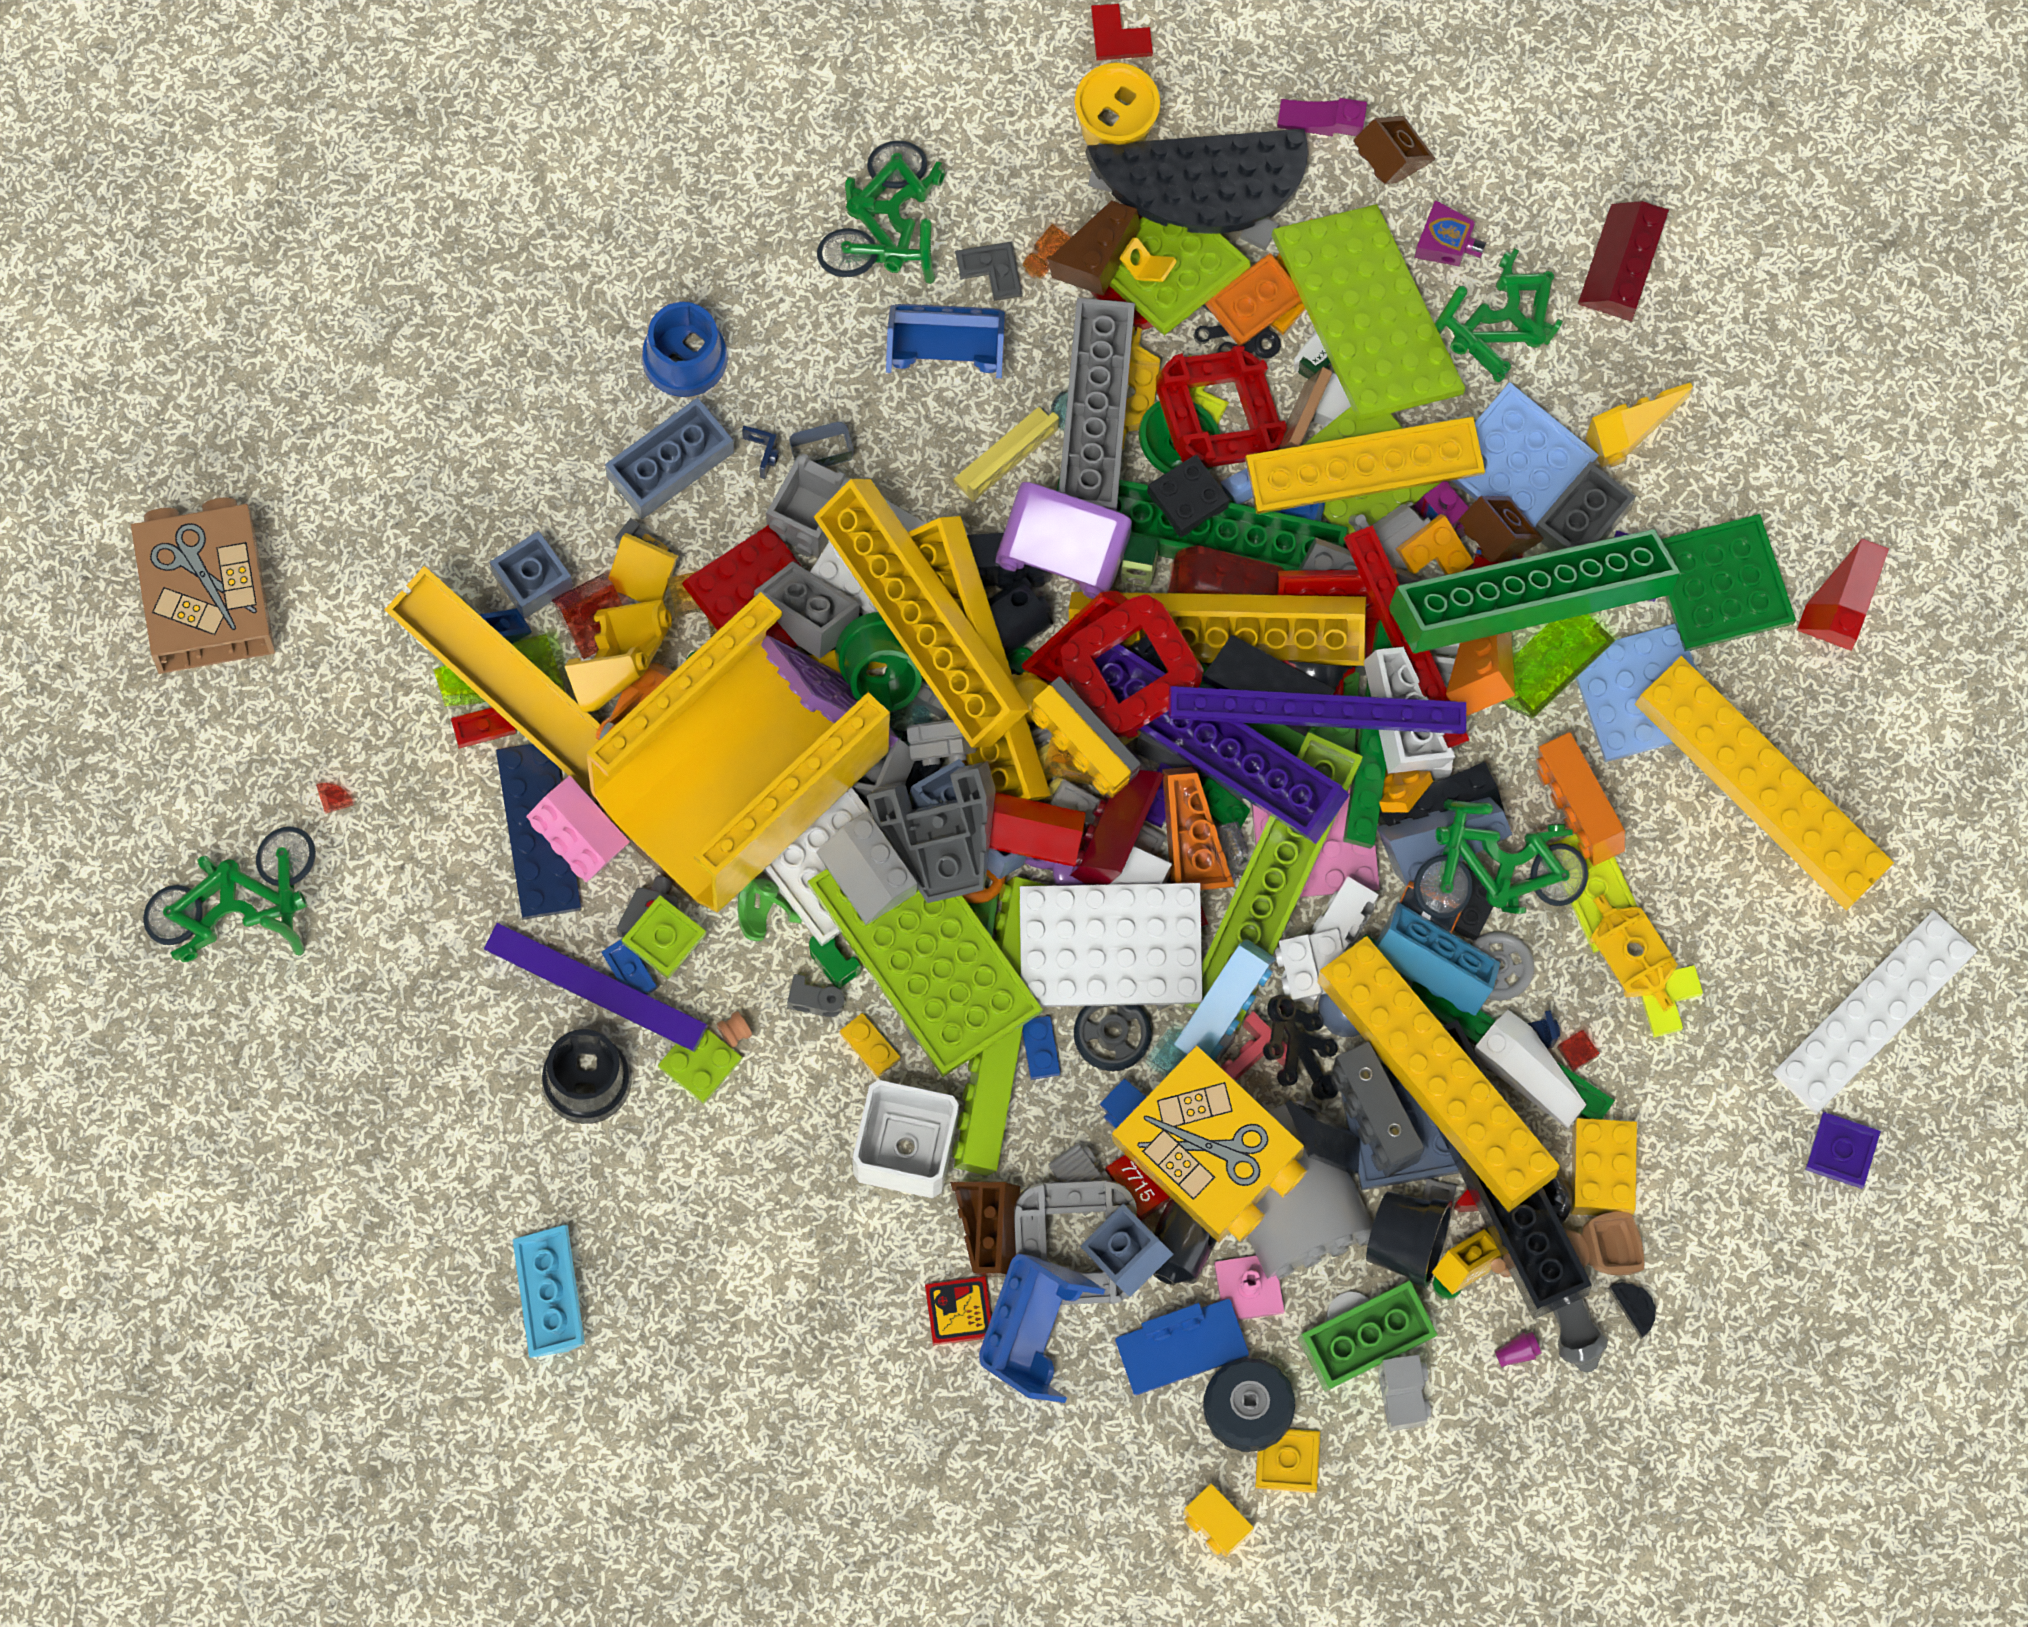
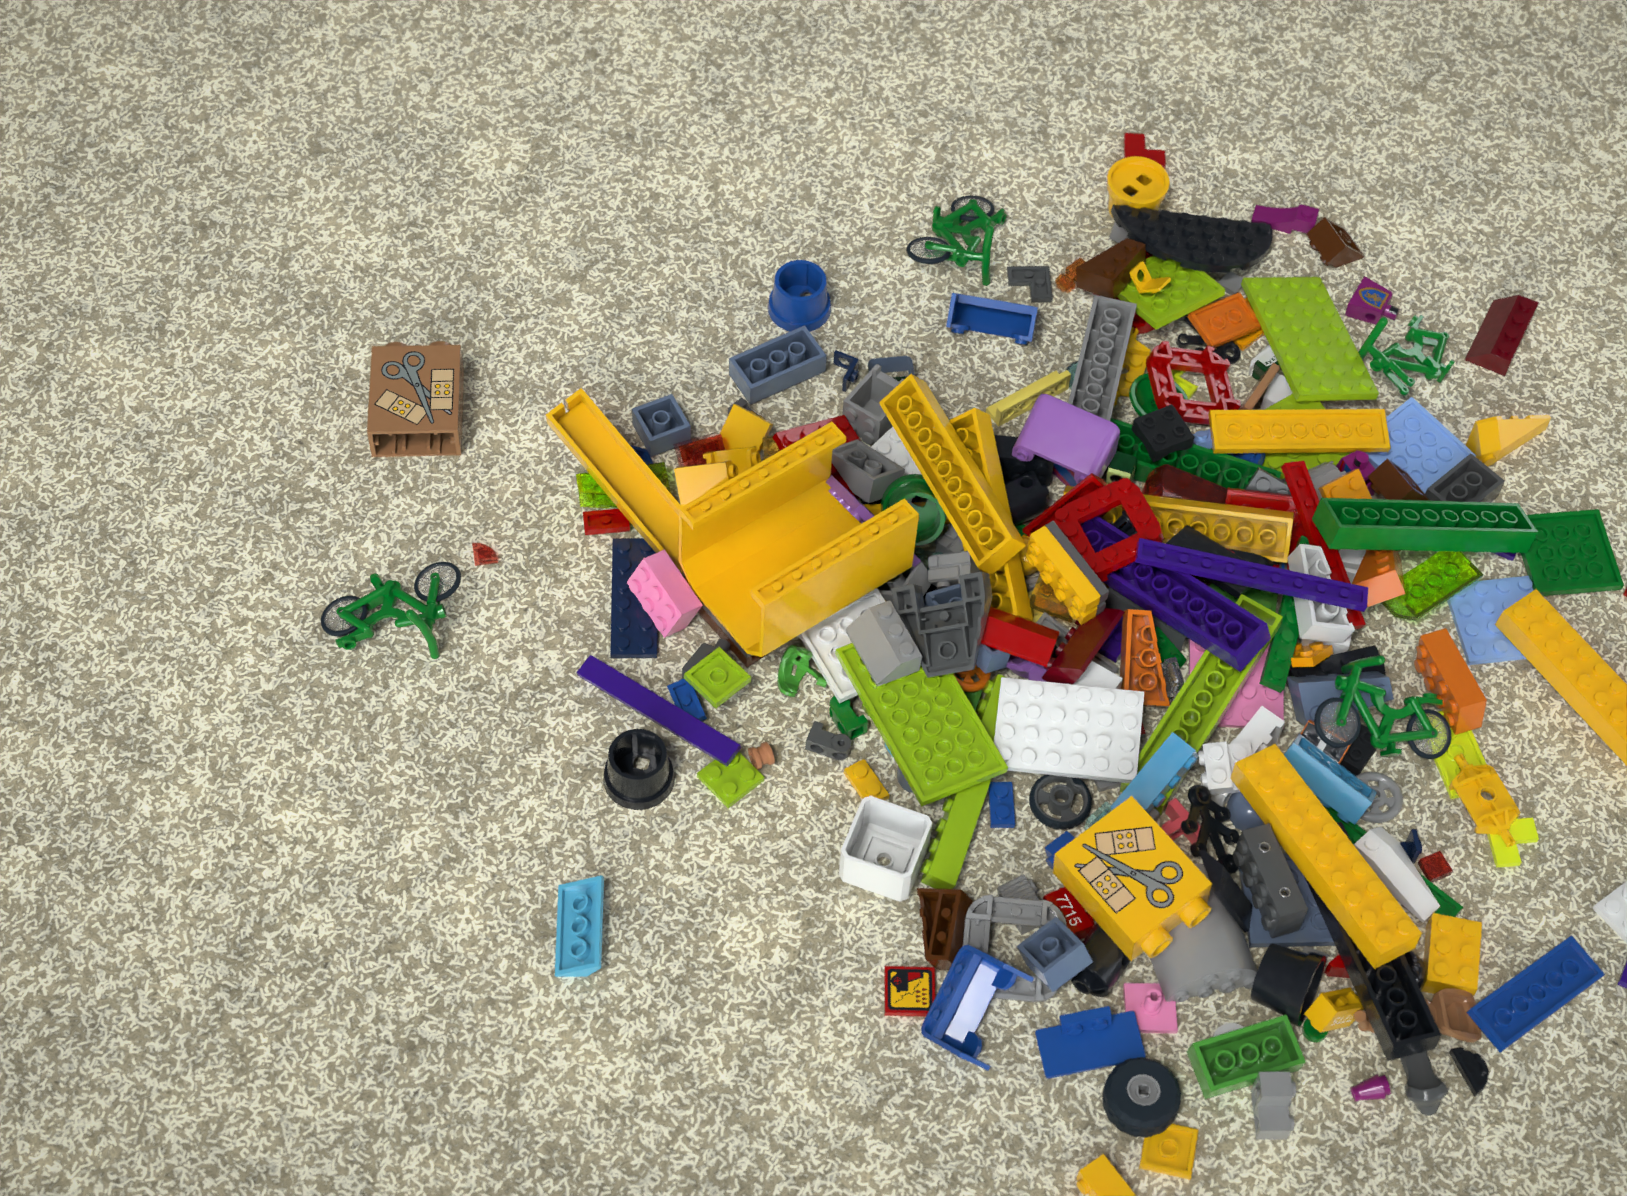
camera: 10 degrees right, 15 degrees down
none -> blue plate [1466,935,1605,1053]

